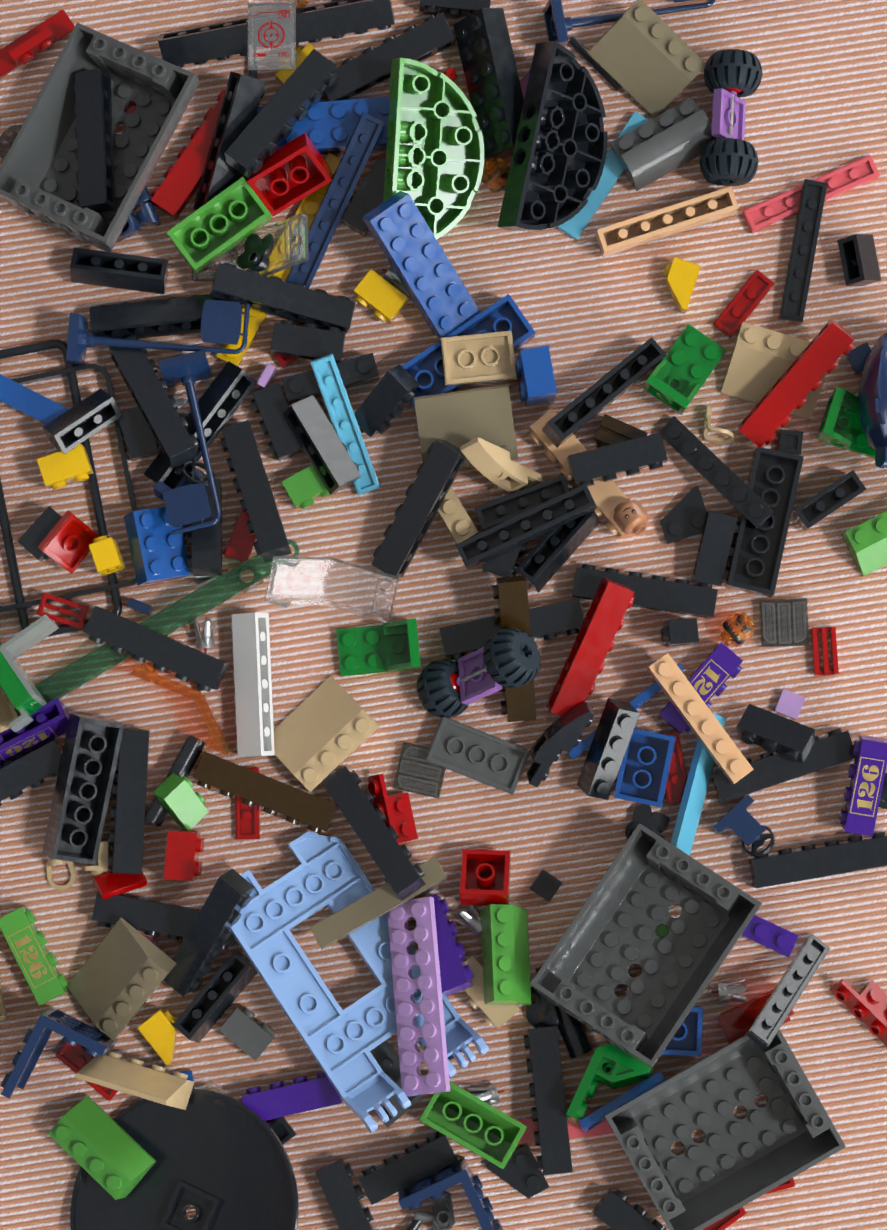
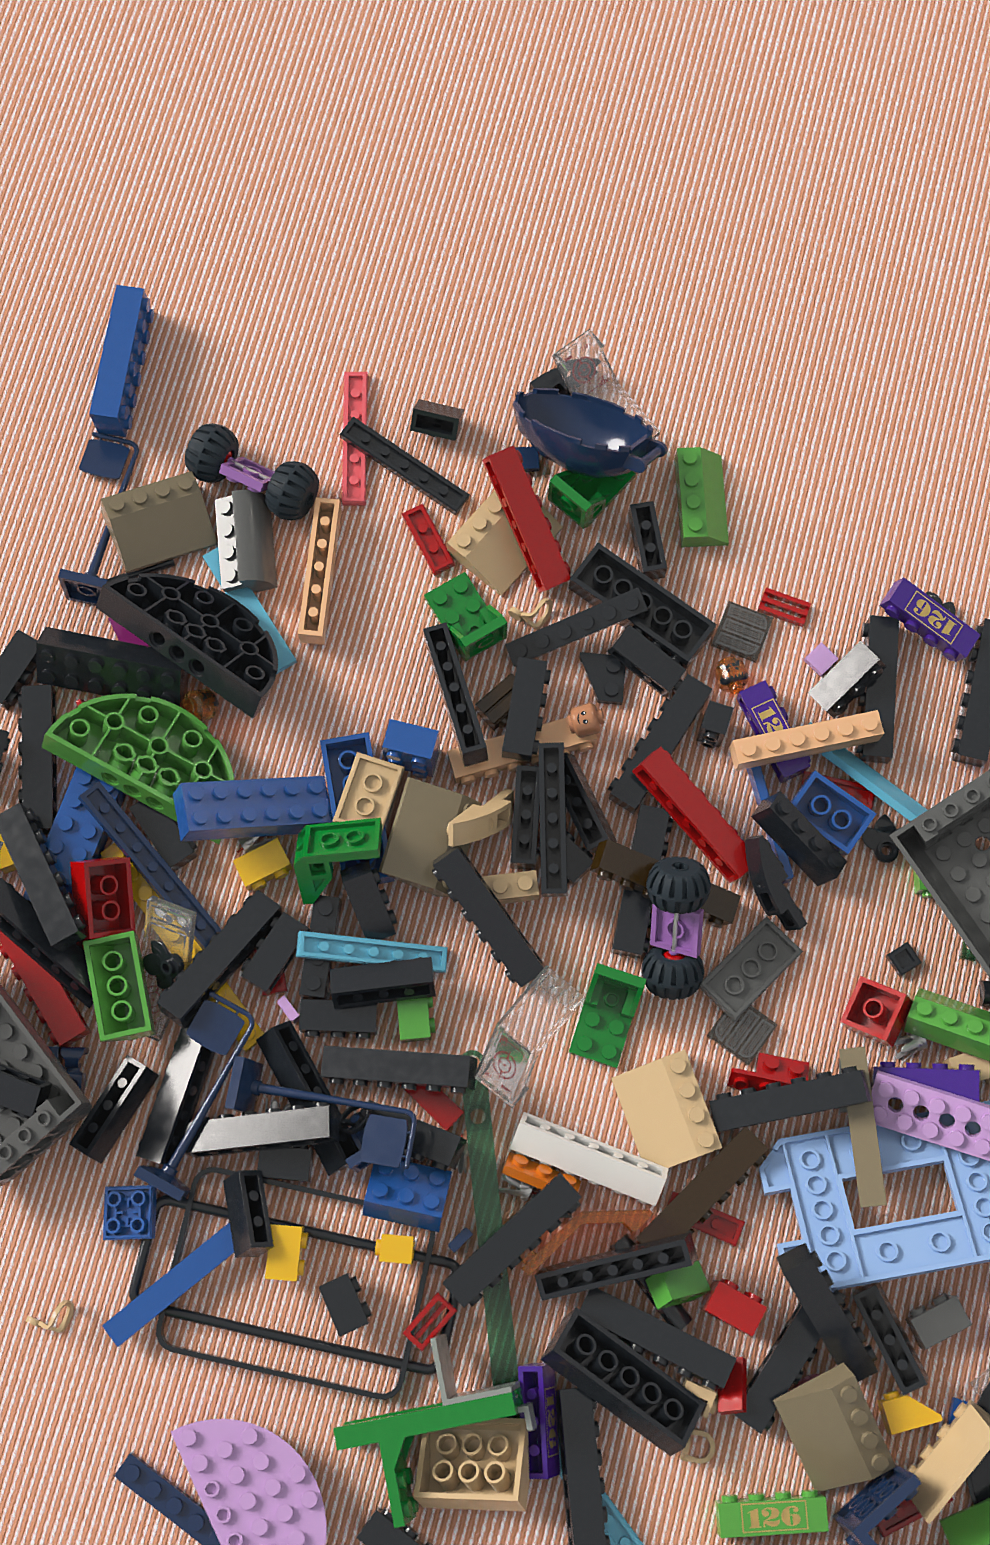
camera: 65 degrees left, 10 degrees down
red tile [38,510,101,574] -> none
yellow slope [663,257,701,314] -> none
dark blue piece [712,794,775,857] -> none
black tile [777,429,803,456] -> none
none -> blue tile [103,1185,157,1241]
none -> green bracket [294,818,382,905]
none -> orange plate [502,1151,581,1192]
none -> black brick [535,1232,698,1301]

